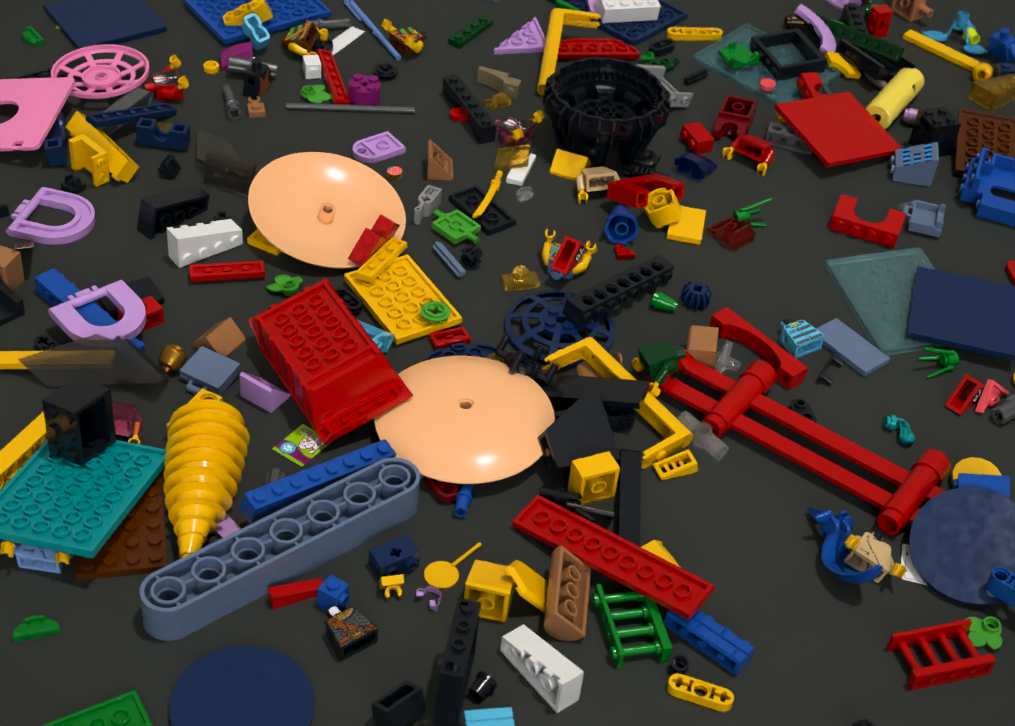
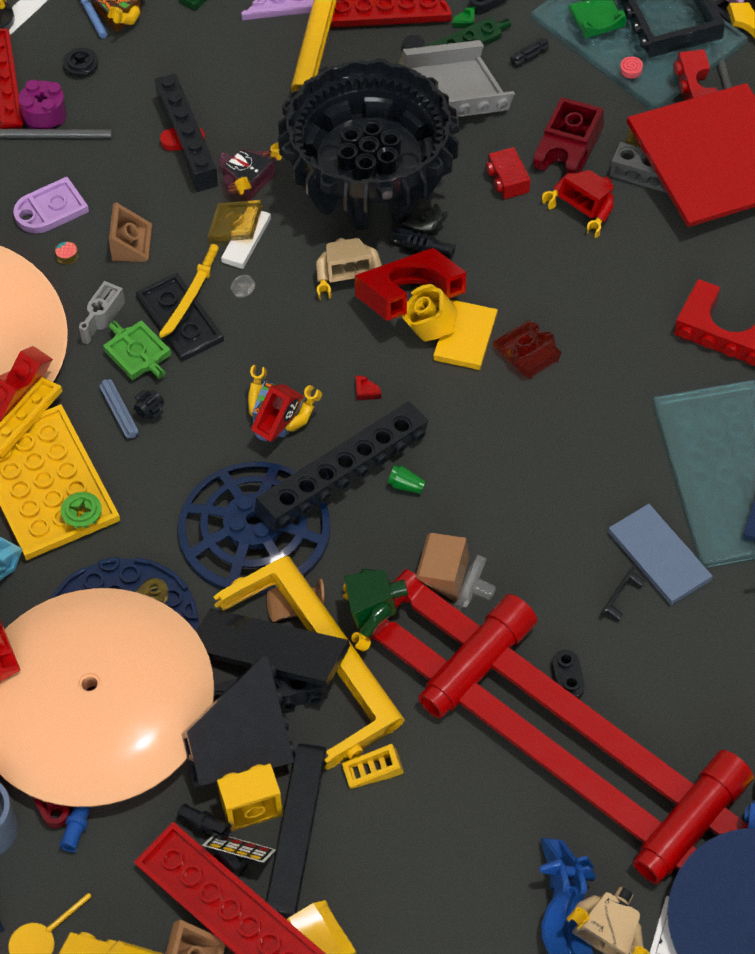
camera: 10 degrees right, 15 degrees up
red tile [429,327,471,350] -> none
dark tan slope [477,66,522,100] -> none
clear yellow plate [483,92,512,111] -> none
black plate [495,333,559,385] -> none
clear yellow tile [500,266,540,291] -> none
yellow slope [550,149,591,181] -> none
blue cone [604,204,639,245] -> none
clear blue slope [674,152,717,180] -> none
clear piece [677,411,729,460] -> none
dark blue gear [681,281,712,310] -> none
red arch [709,307,808,390] -> none
green plant [733,198,772,227] -> none
medium azure torso [780,319,825,358] -> none
teal piece [883,414,916,445] -> none

